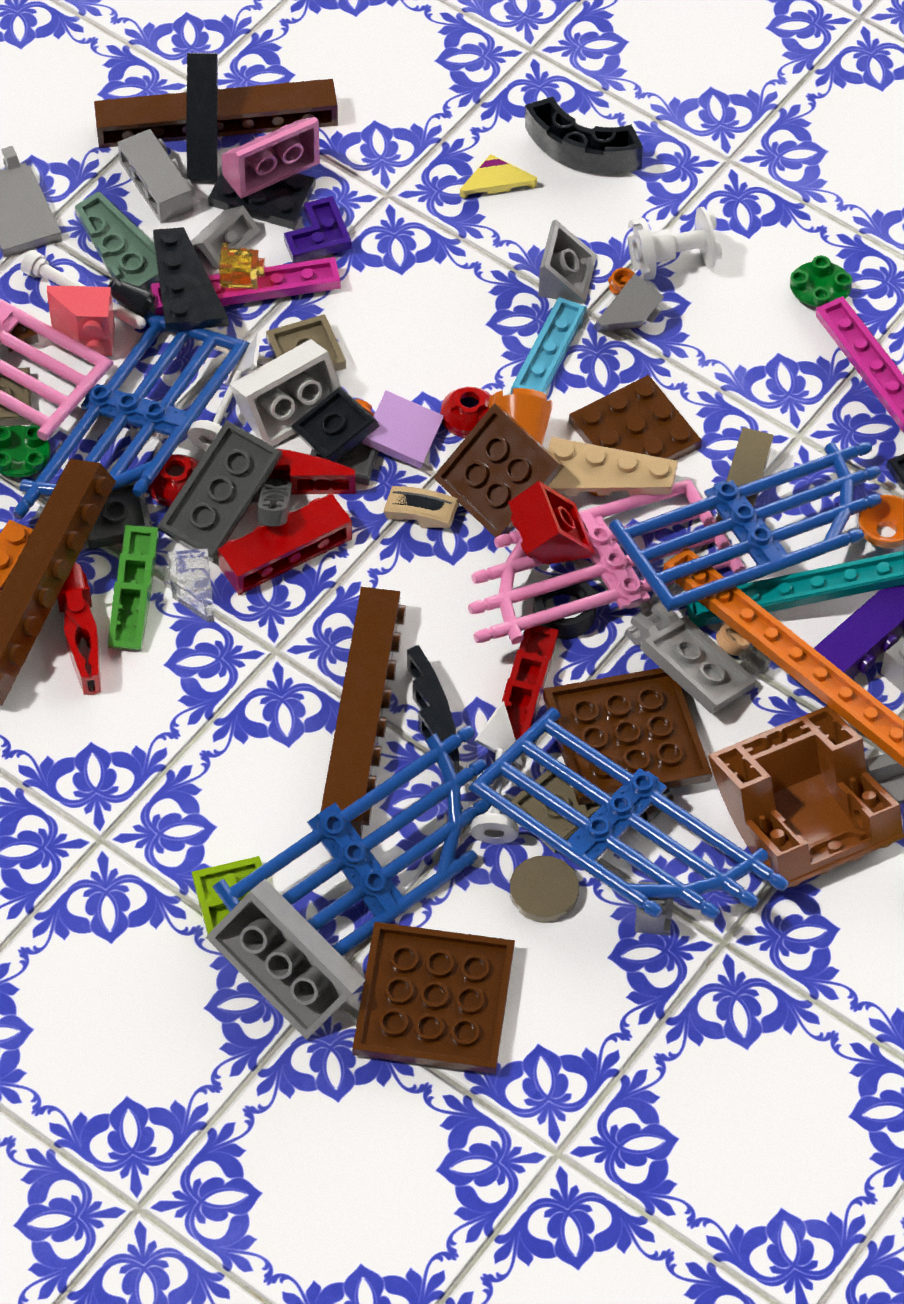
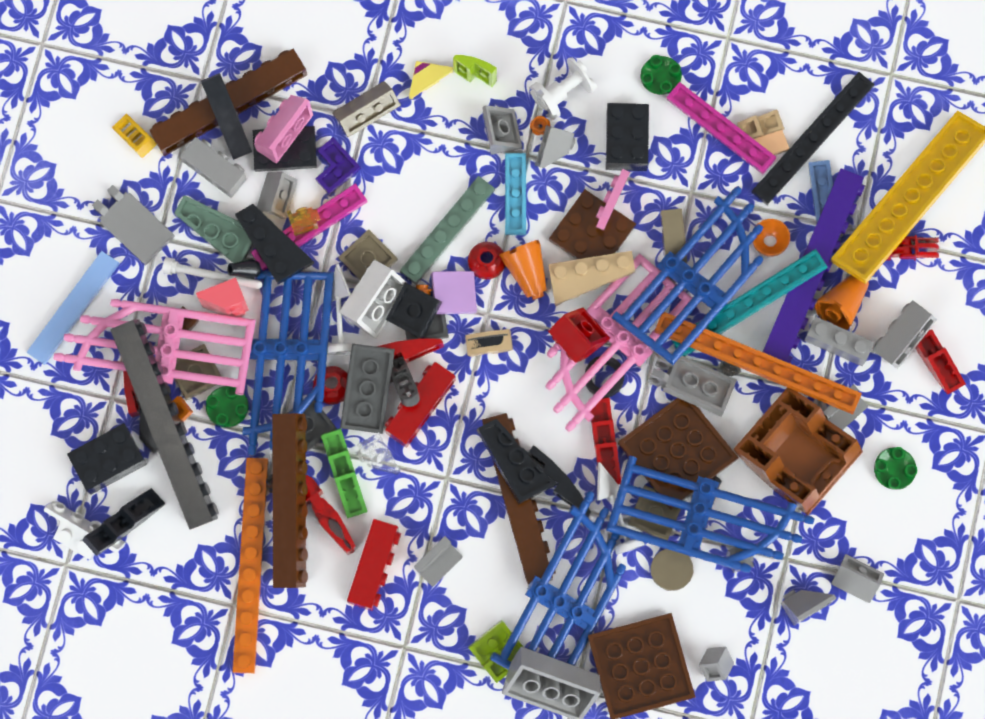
camera: 20 degrees left, 20 degrees up
reddish brown plate [433,403,564,538] -> none
black brick [525,96,643,174] -> none
light nougat tile [716,623,750,656] -> none
none -> yellow slope [112,113,156,158]
none -> dark tan panel [332,81,401,138]
none -> red brick [347,519,402,611]
none -> sand green plate [400,176,495,285]
none -> light grey panel [414,536,463,587]
none -> lime slope [453,55,497,87]
none -> black wing [476,419,557,505]
none -> bright pink plate [596,169,630,230]
none -> black brick [605,103,649,171]
none -> light grey panel [699,646,734,682]
none -> light grey slope [780,590,836,626]
none -> light grey panel [831,554,884,603]

